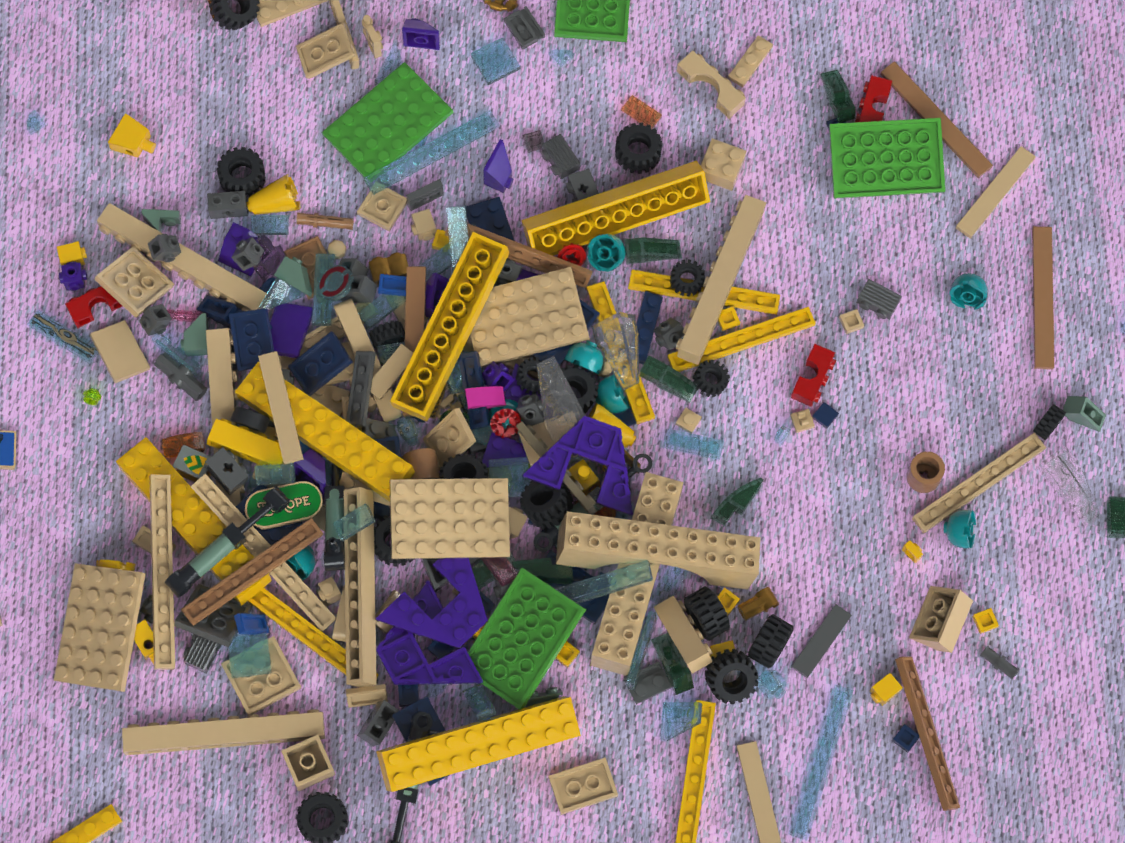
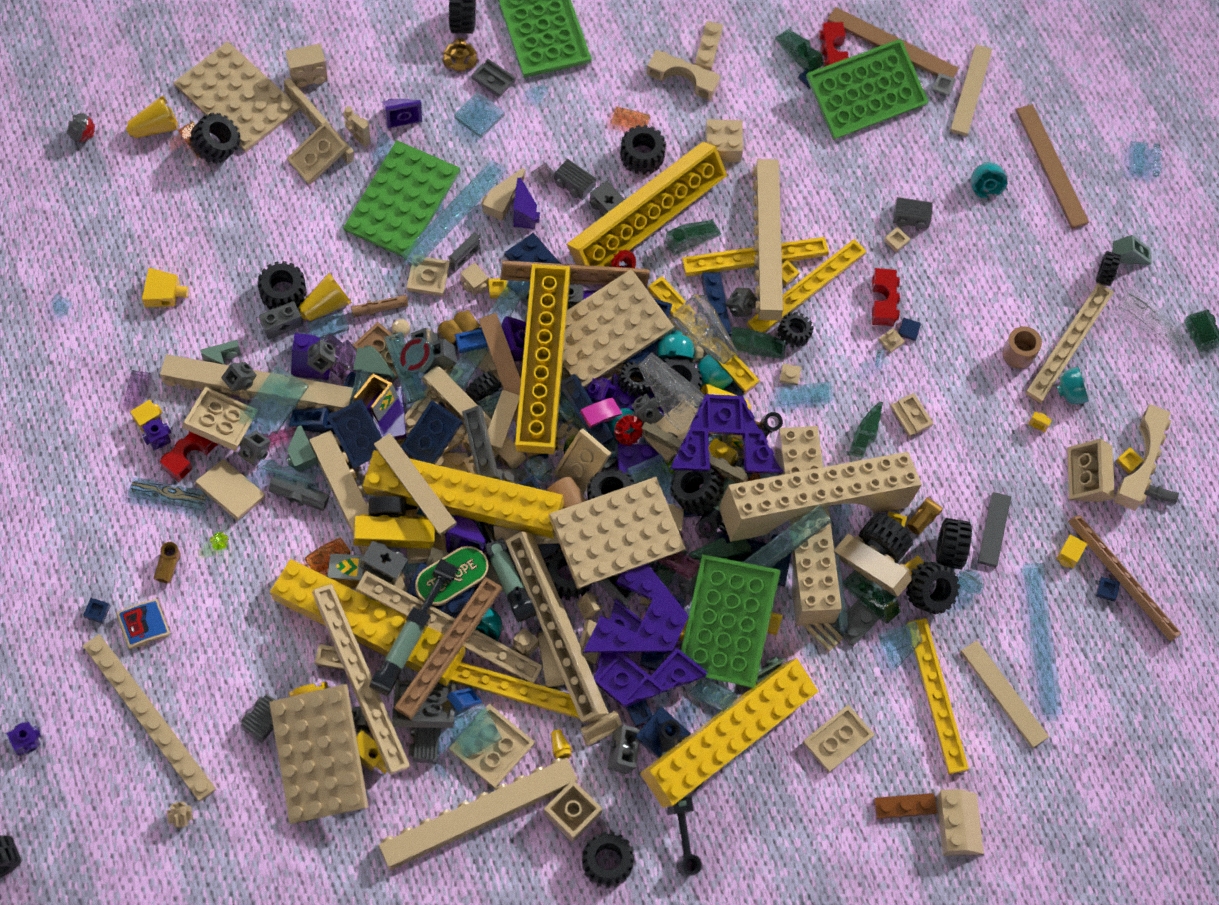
camera: 25 degrees left, 5 degrees down
clear light blue plate [254,463,296,485] -> none
clear light blue tile [333,504,376,541] -> none
clear light blue tile [446,205,469,273] -> none
teal cylinder [587,234,626,272] -> none
black tyre [670,259,705,296] -> none
none -> clear purple tile [123,370,151,408]
none -> pearl gold piece [153,542,181,584]
none -> dark grey brick [241,694,275,744]
none -> clear light blue tile [244,365,309,434]
none -> pearl gold piece [353,374,398,421]
none -> tan slope [481,168,526,221]
none -> yellow cone [550,729,572,760]
none -> tan tile [576,592,603,620]
none -> tan tile [802,623,843,652]
none -> tan plate [890,393,934,438]
none -> light grey plate [933,73,956,96]
none -> tan arch [1114,404,1171,511]

